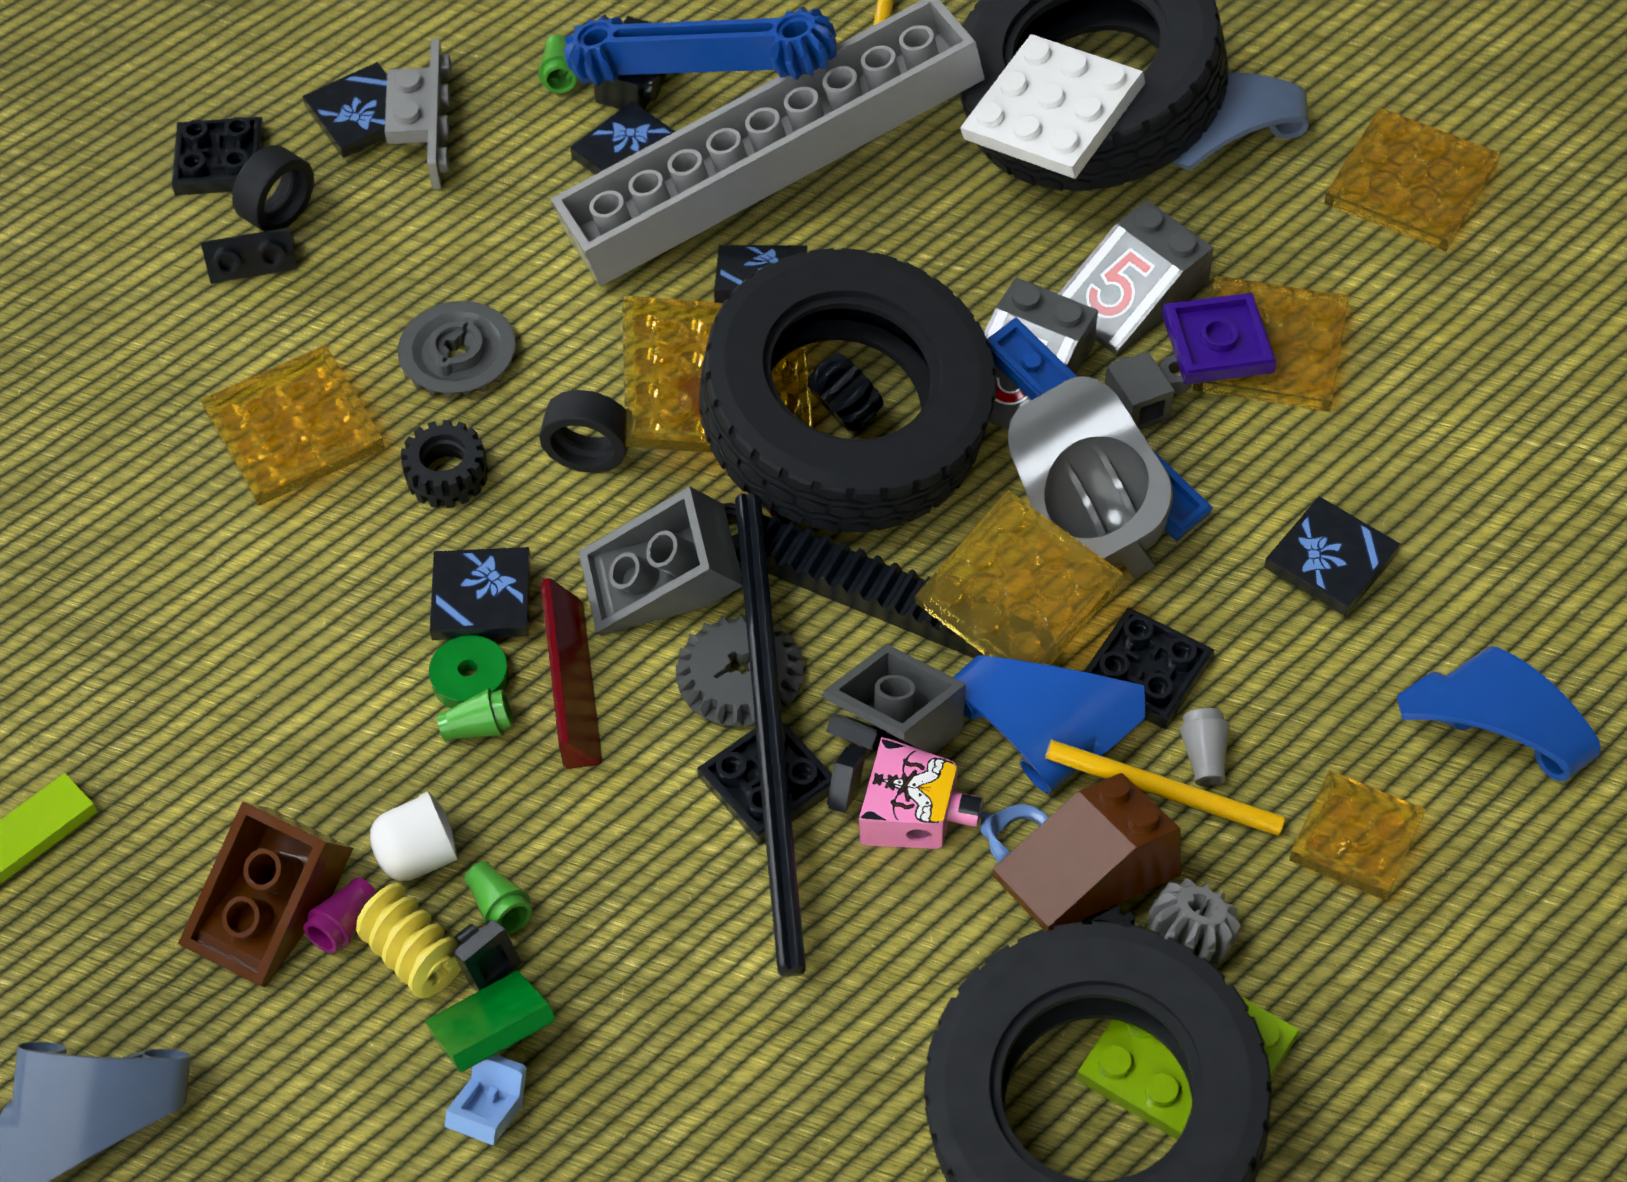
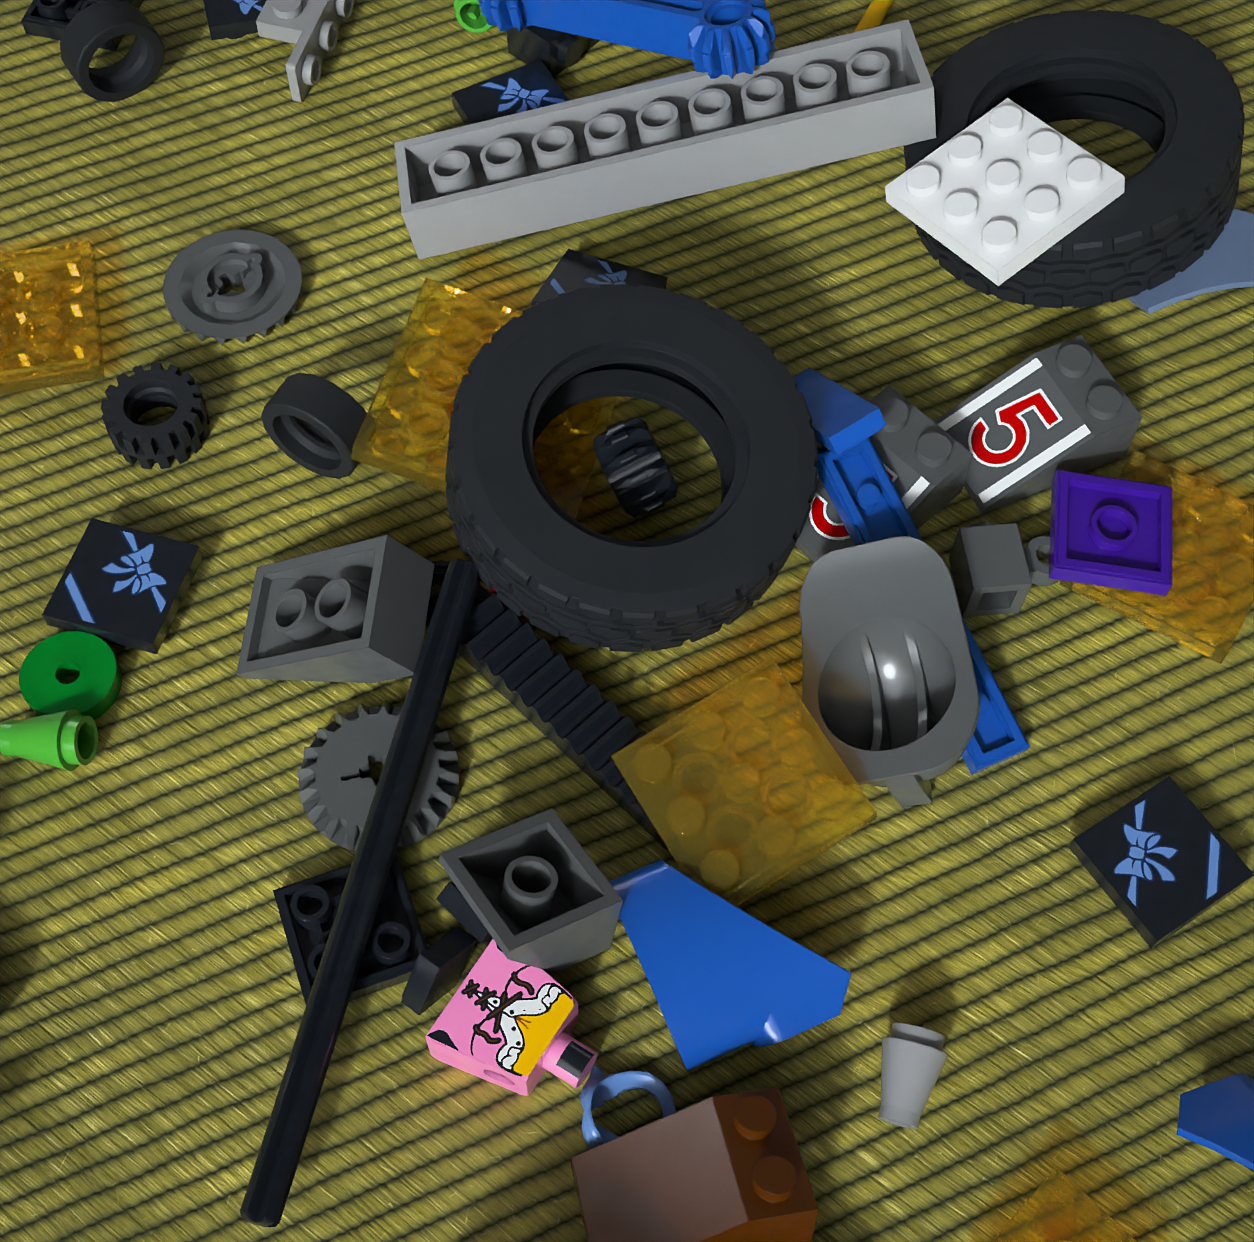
camera: 15 degrees right, 5 degrees up
black hinge [201,228,298,283] -> none
dark red slope [541,578,602,769] -> none
yellow axle [1045,739,1285,836] -> none
black tile [1084,607,1214,730] -> none
none -> blue tile [793,367,886,455]

